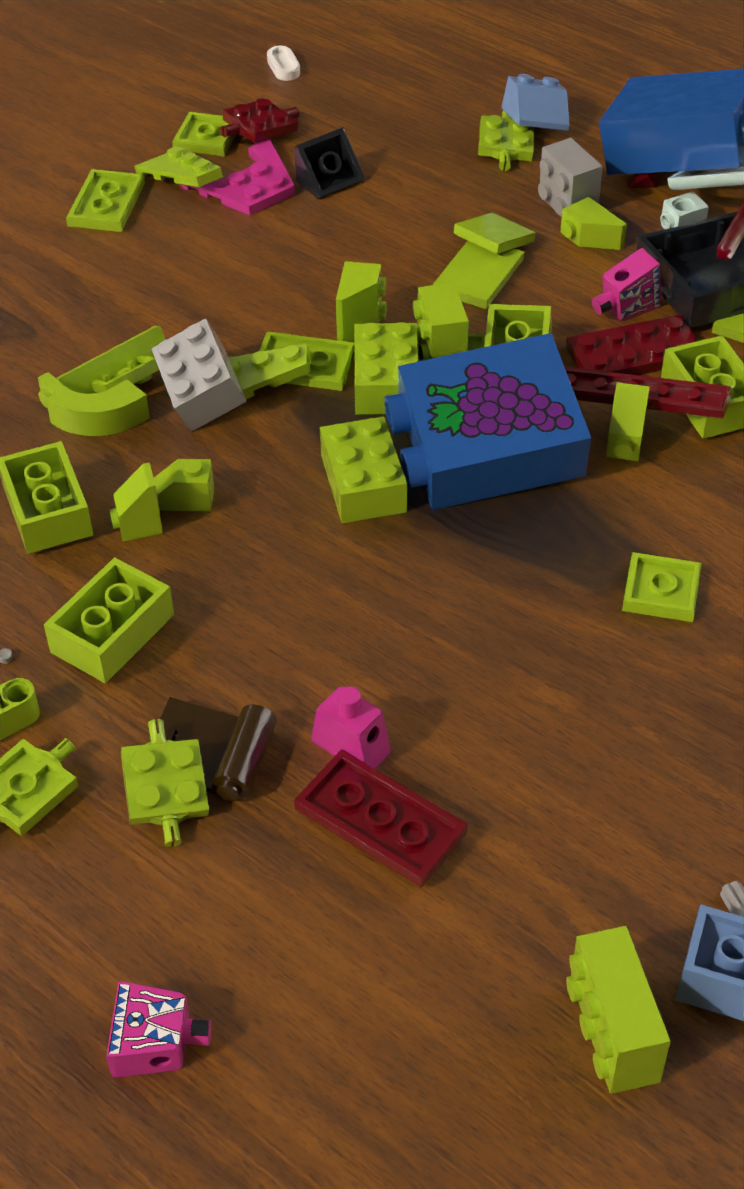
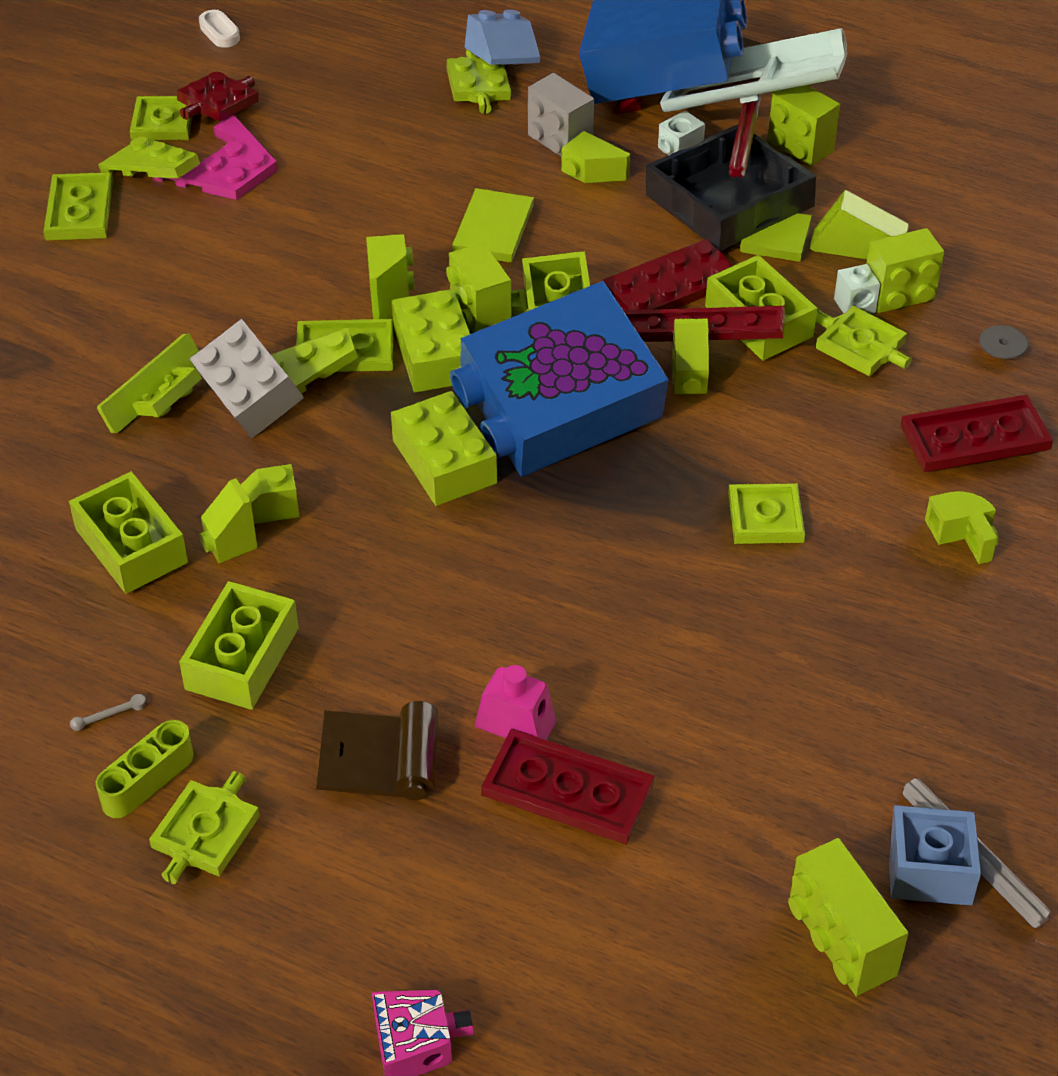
camera: 15 degrees left, 0 degrees up
lime arch [38,372,150,436] -> none
lime plate [121,719,209,847] -> none
black slope [294,127,365,199] -> none
lime tile [453,213,536,254] -> none
dark pink torso [592,248,662,321] -> none

